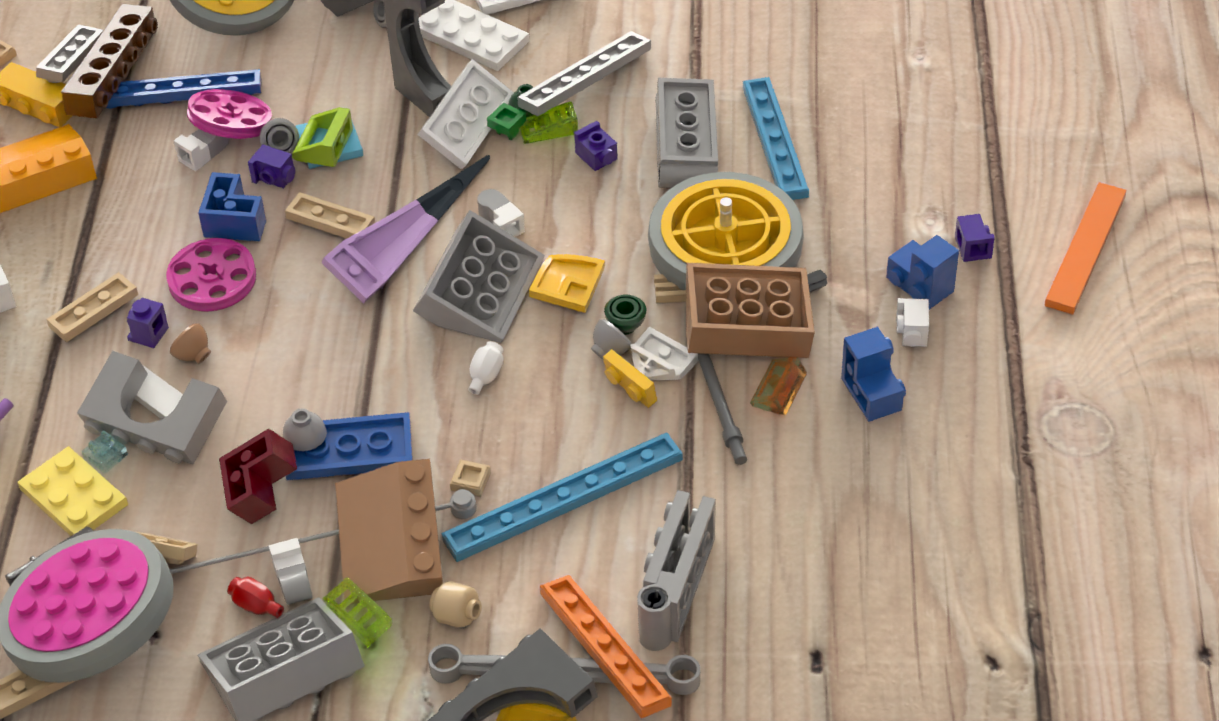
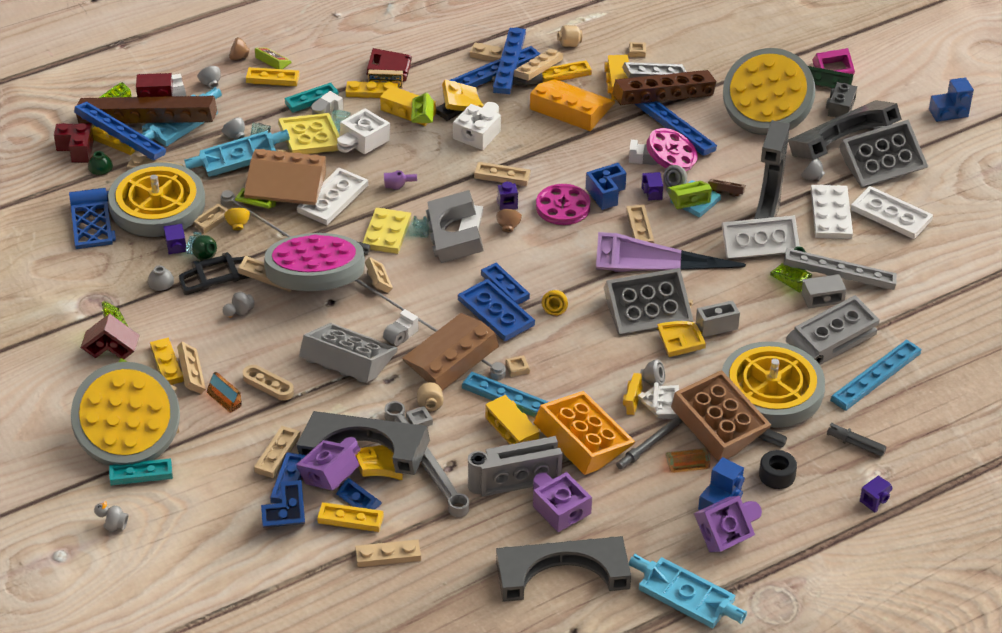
camera: 55 degrees right, 5 degrees down
dark red brick [219,428,297,524] -> none
red plant [227,576,284,618] -> none
light grey brick [283,409,327,451] -> none
clear neon green slope [322,577,392,647] -> none
white plant [468,341,504,395] -> none
leg [477,189,525,237] -> none
green tile [487,102,526,140] -> none
orange tile [540,575,672,719] -> none
dark purple brick [574,121,618,171] -> none
dark green brick [604,294,647,335] -> none
blue brick [886,235,959,310] -> none
white brick [896,298,929,347] -> none
orange tile [1044,182,1127,315] -> none
none -> light grey plate [406,406,433,426]
none -> blue plate [481,263,530,305]
none -> yellow brick [485,395,540,445]
none -> dark grey arch [496,536,631,602]
none -> light orange slope [533,391,635,475]
none -> medium lavender brick [533,472,592,532]
none -> yellow brick [542,290,568,316]
none -> medium azure plate [629,554,747,629]
none -> medium lavender brick [694,496,762,552]
none -> light grey brick [695,300,740,337]
none -> reddish brown plate [708,179,746,196]
none -> black tyre [759,450,797,489]
none -> light grey brick [801,274,846,308]
none -> dark grey axle [827,423,887,457]

